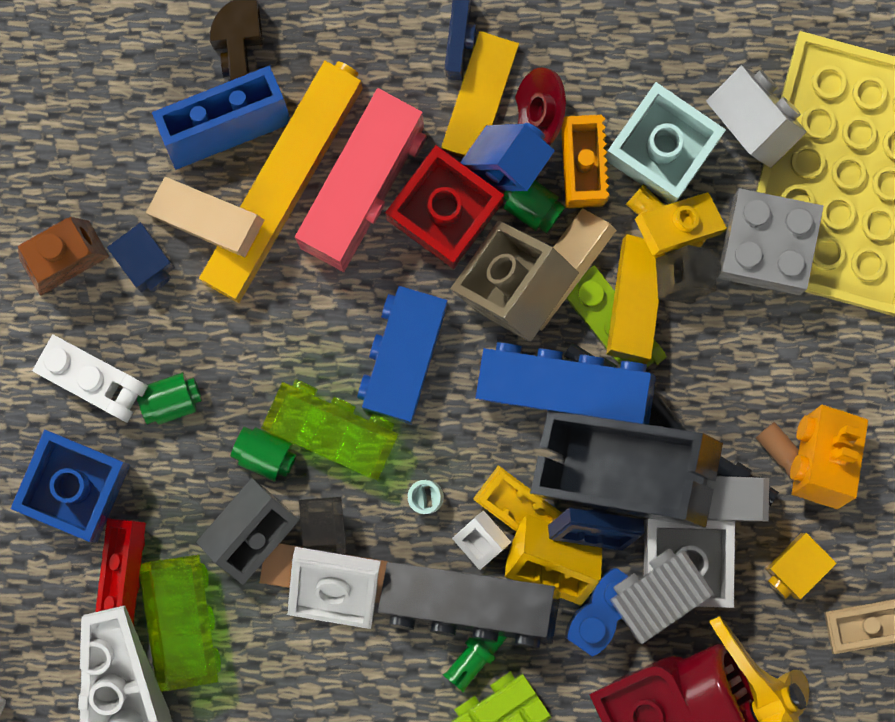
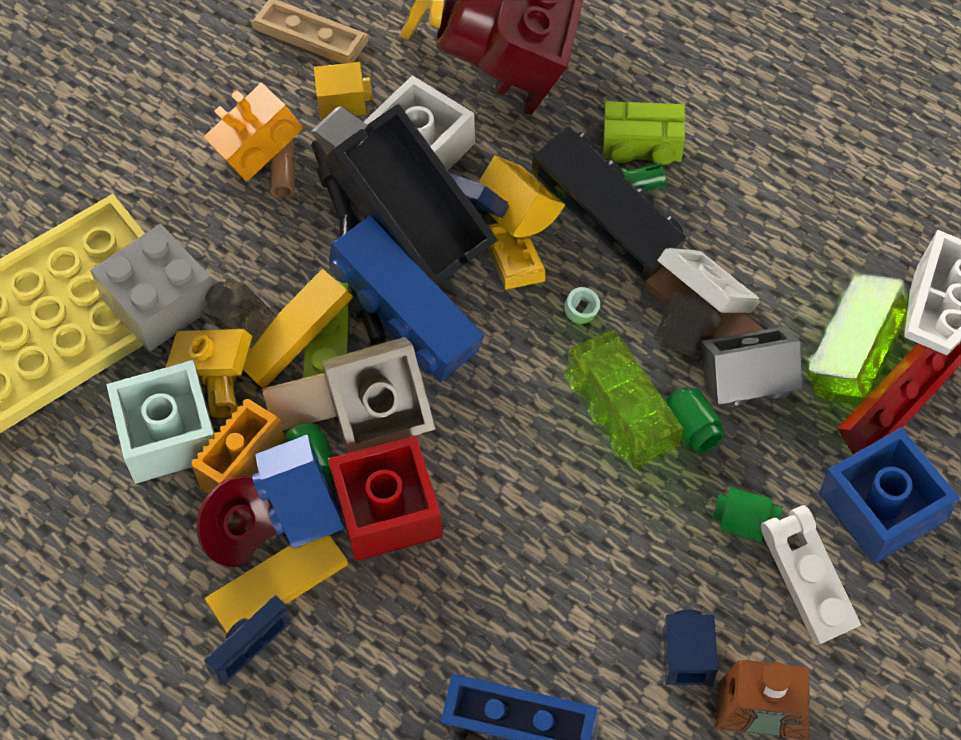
camera: 145 degrees left, 25 degrees down
tan tile [146,177,264,258] -> none
yellow brick [199,60,363,303] -> none
coral brick [295,88,427,272] -> none
blue brick [357,286,448,425] -> none
white plate [452,510,511,570] -> none
blue brick [565,568,628,657] -> none
light grey brick [610,548,714,644] -> none
brick [706,65,807,168] -> none

